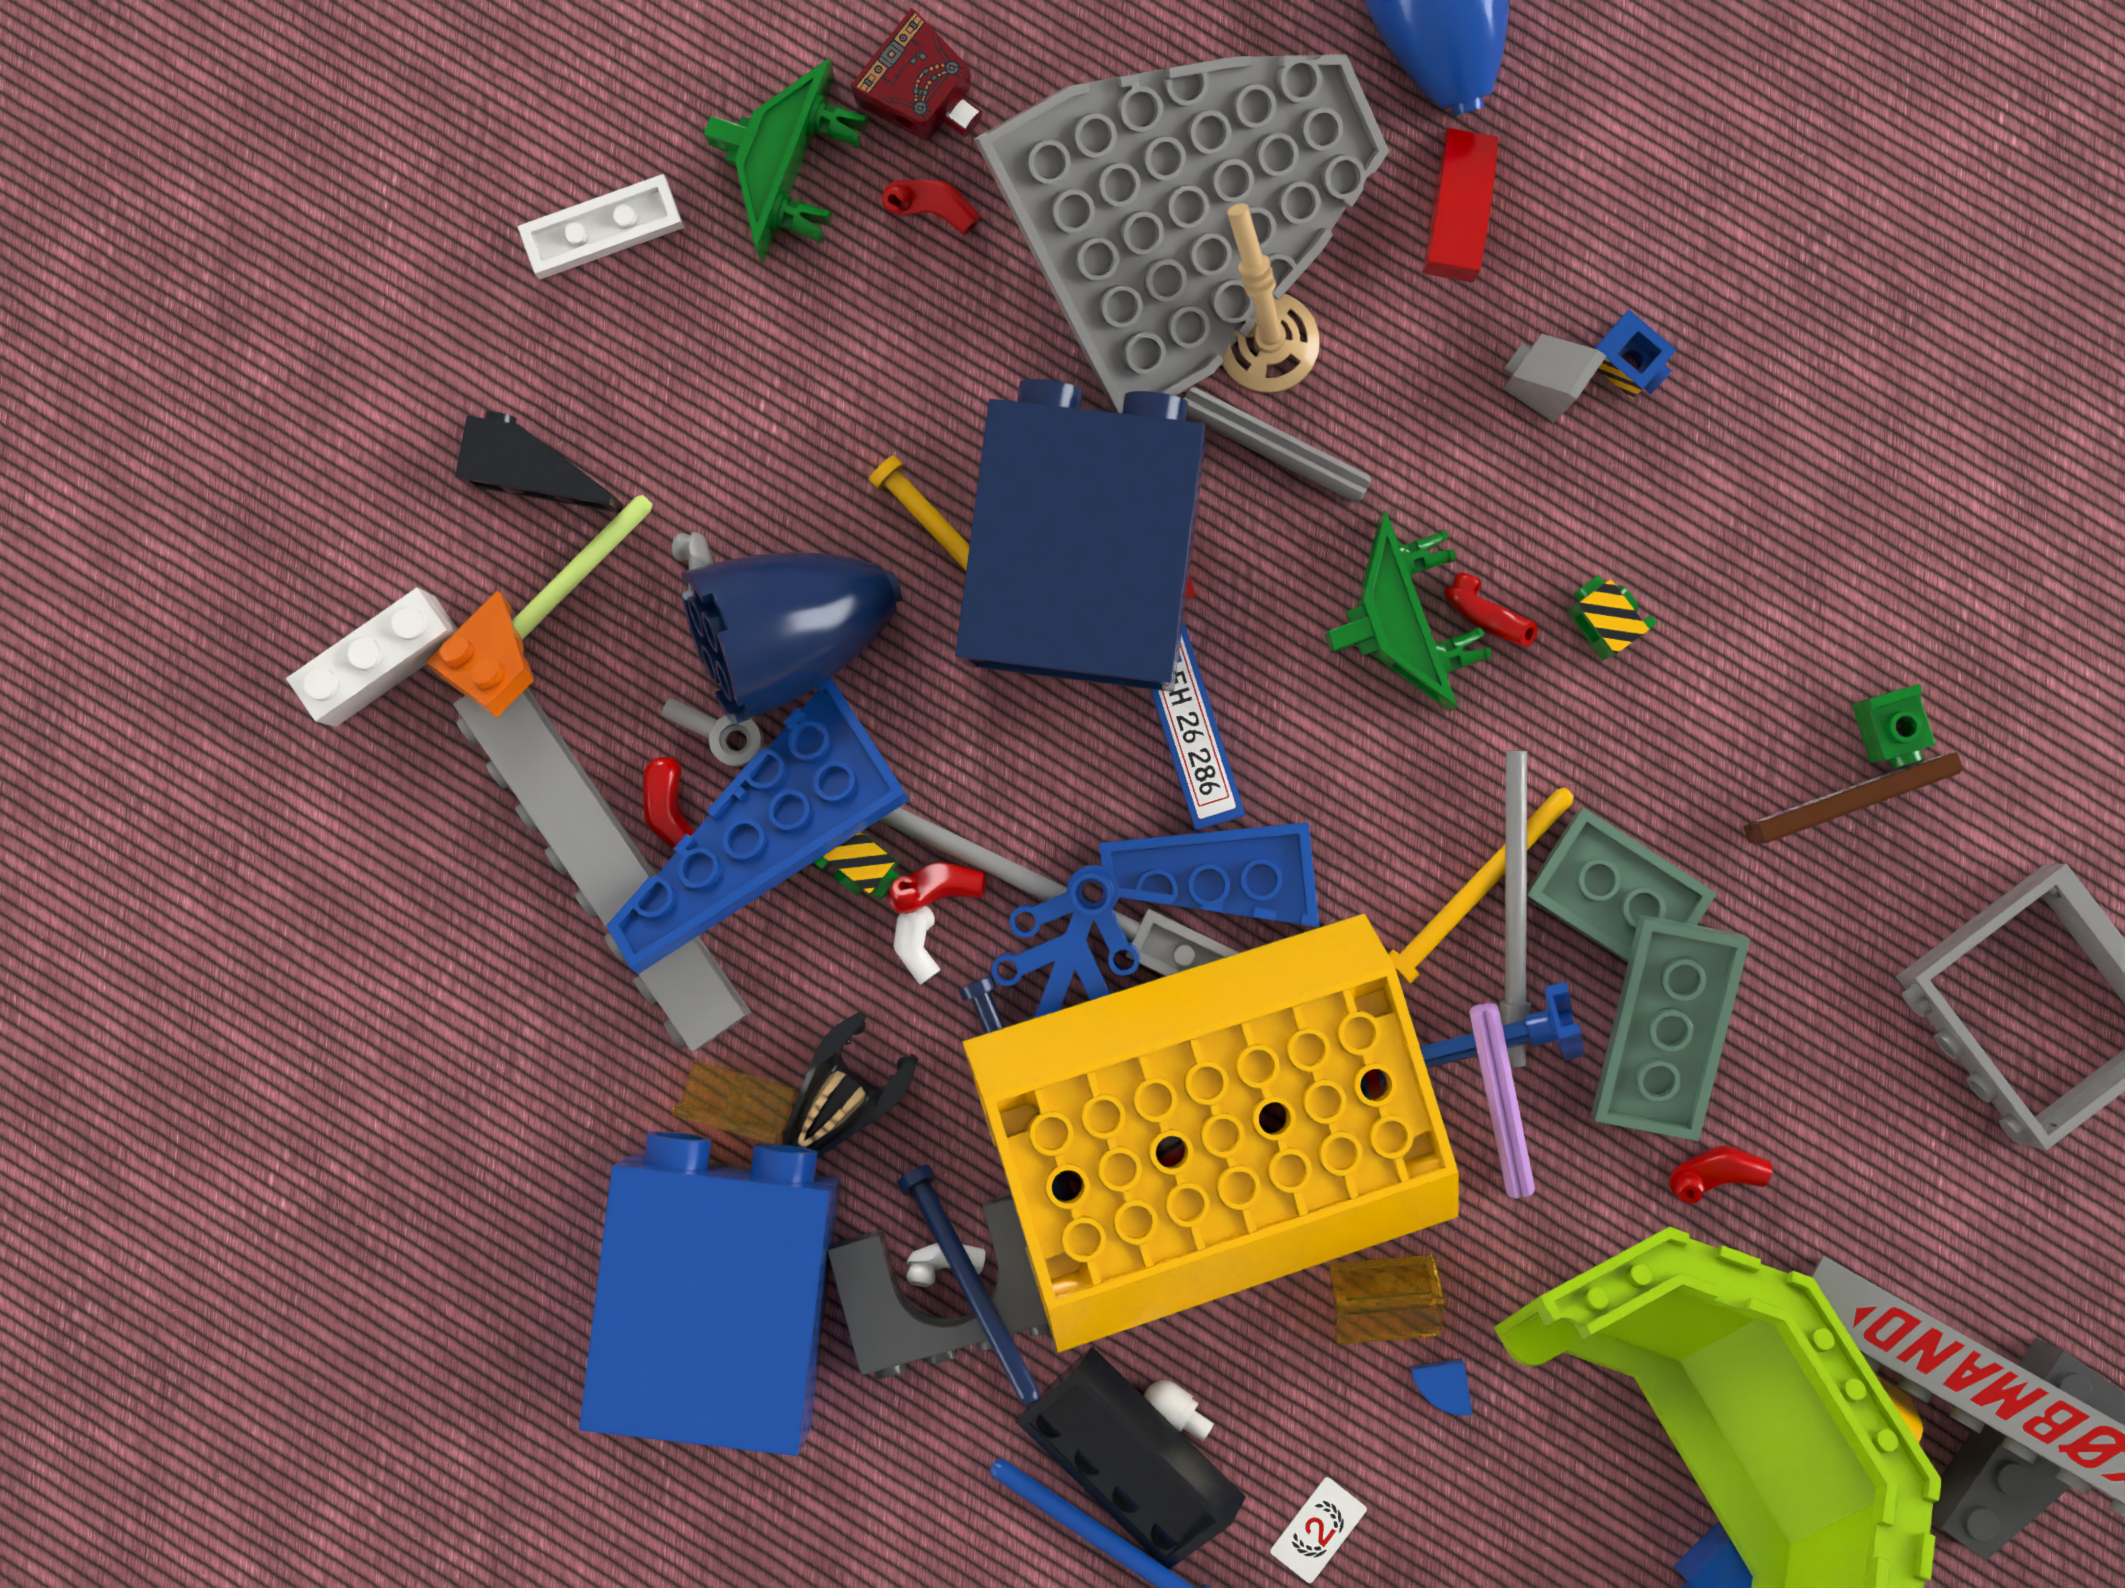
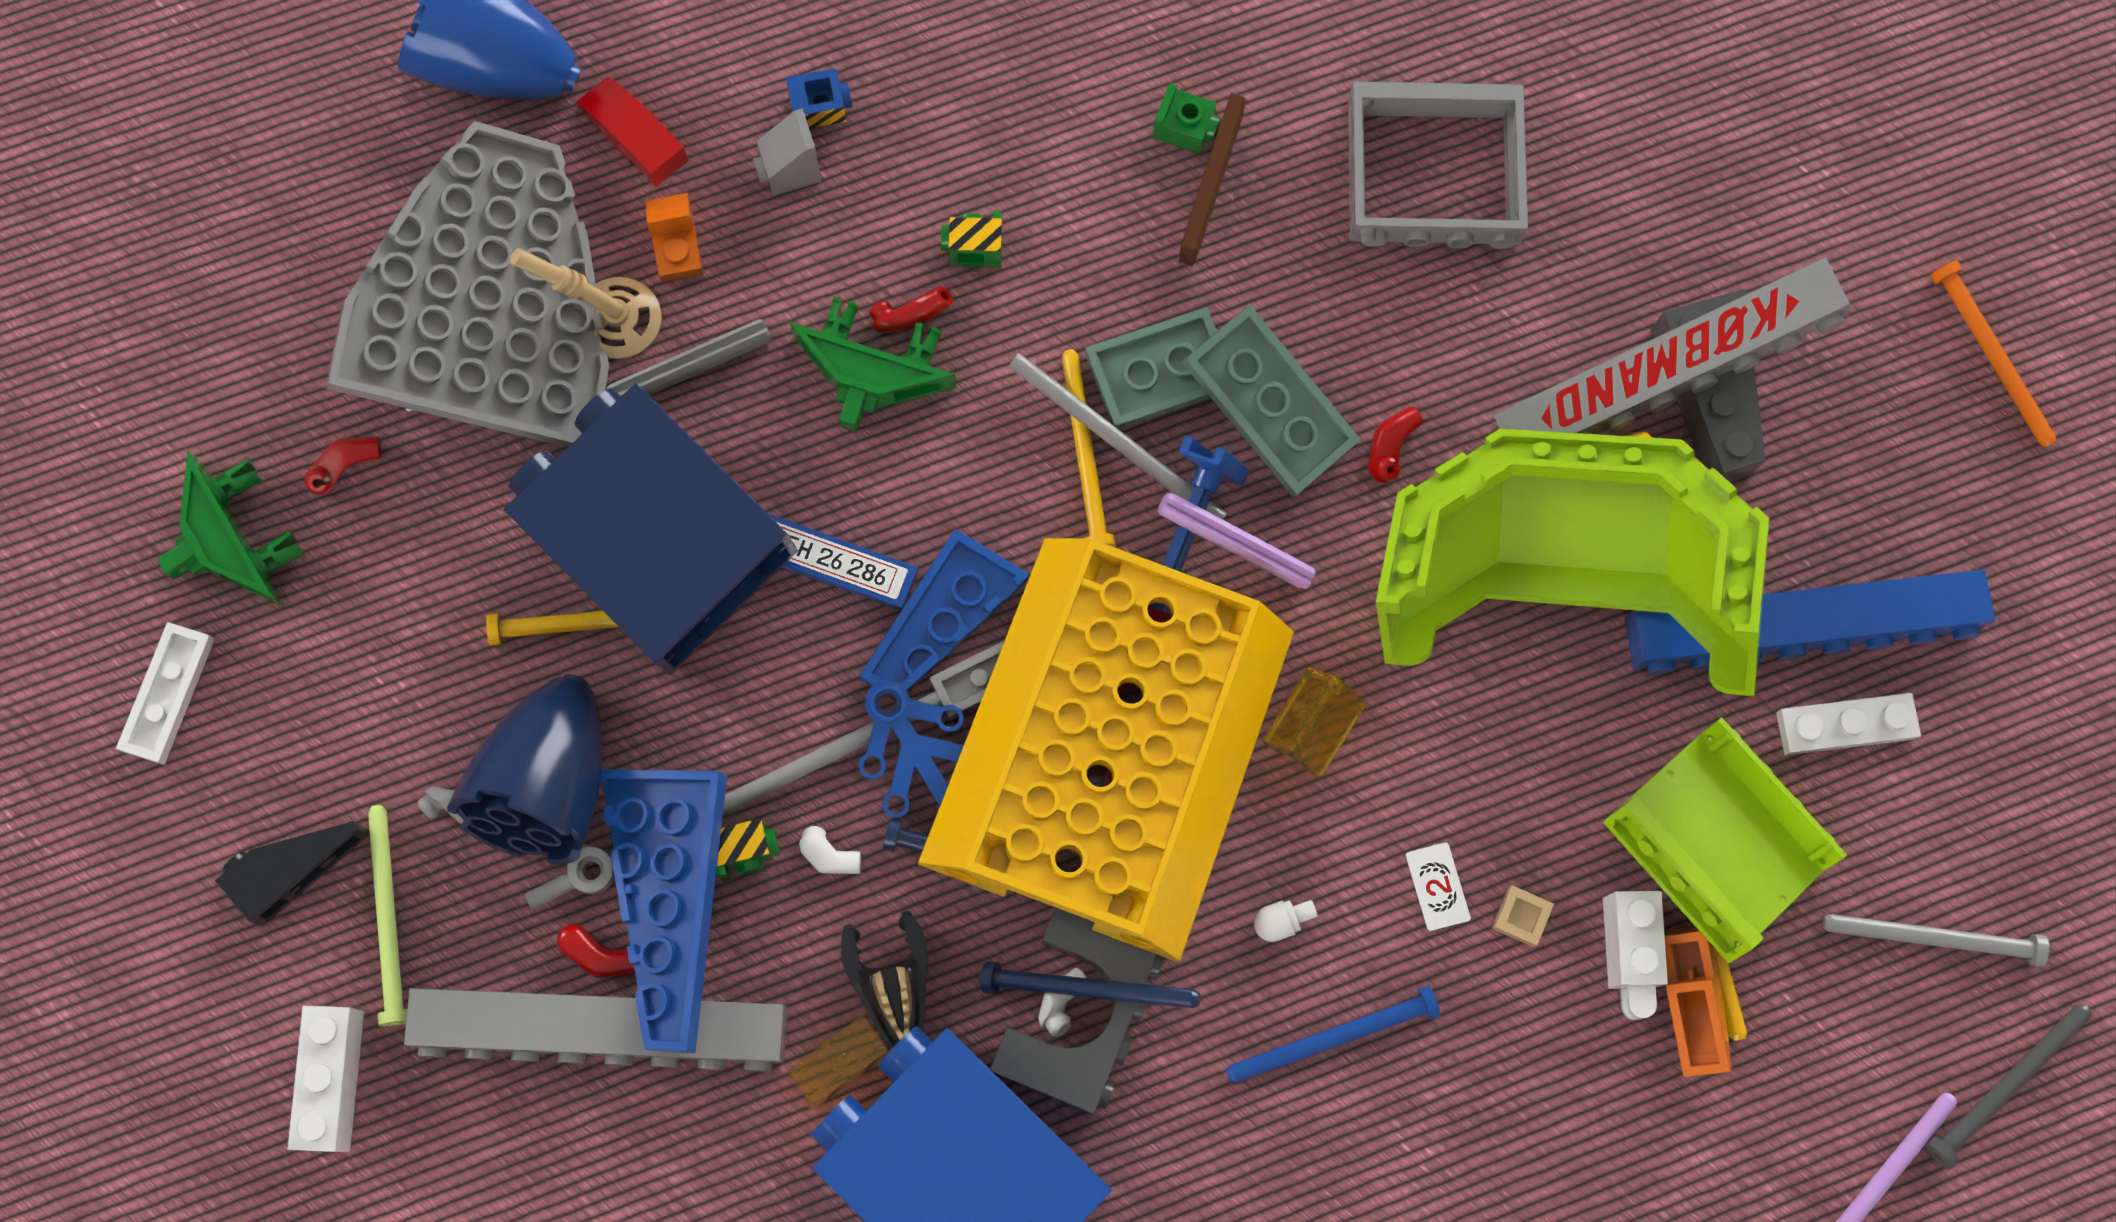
camera: 60 degrees left, 10 degrees down
orange wing [426,591,534,718] -> none
torso [851,8,982,141] -> none
red arm [888,862,987,914] -> none
black slope [1015,1346,1246,1569] -> none
blue tile [1409,1358,1473,1416] -> none
none -> orange slope [646,192,704,282]

